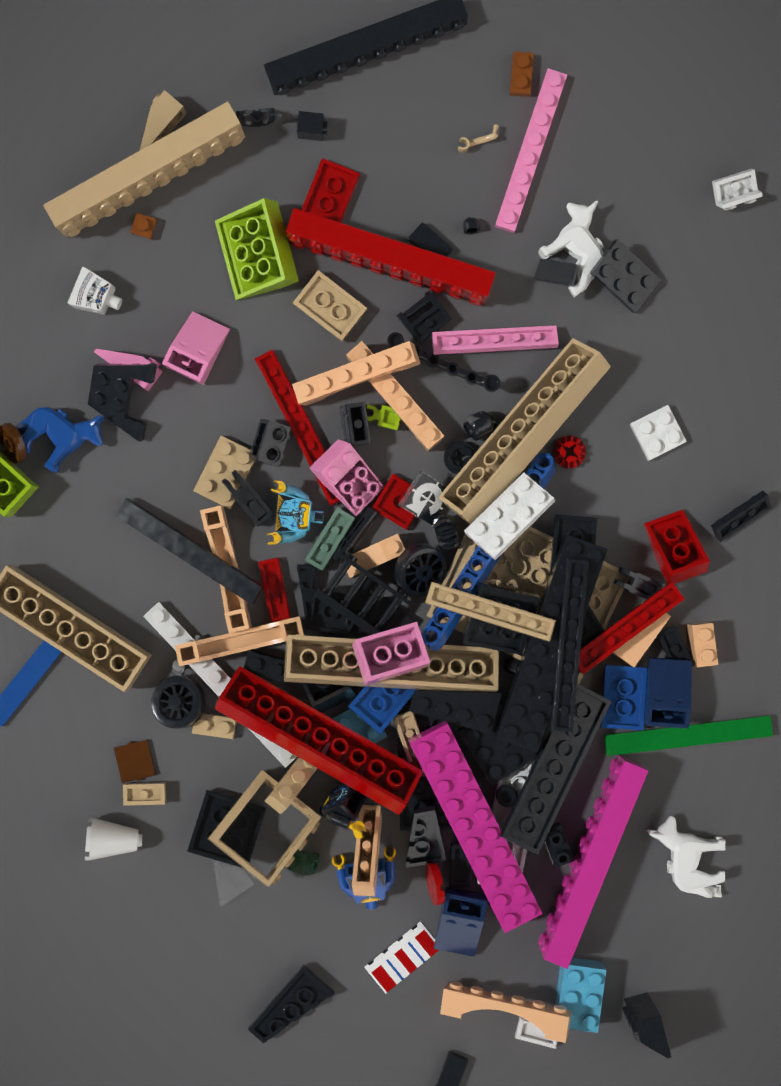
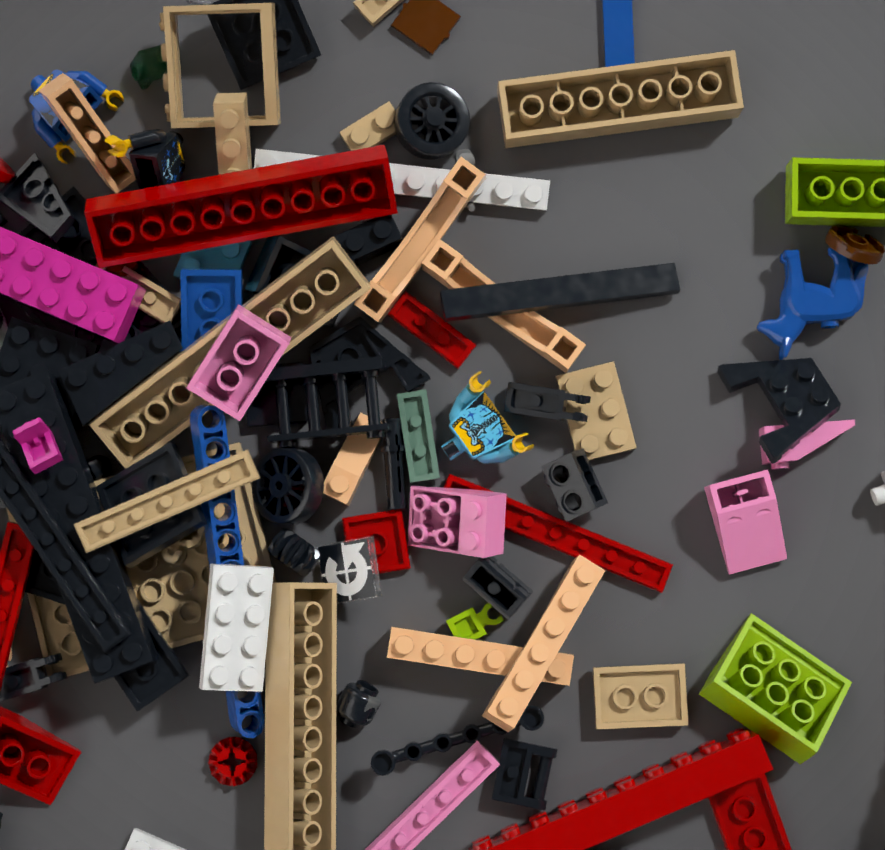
camera: 140 degrees right, 5 degrees down
black gear [444,441,476,474] -> none
none -> dark pink bracket [12,418,63,474]

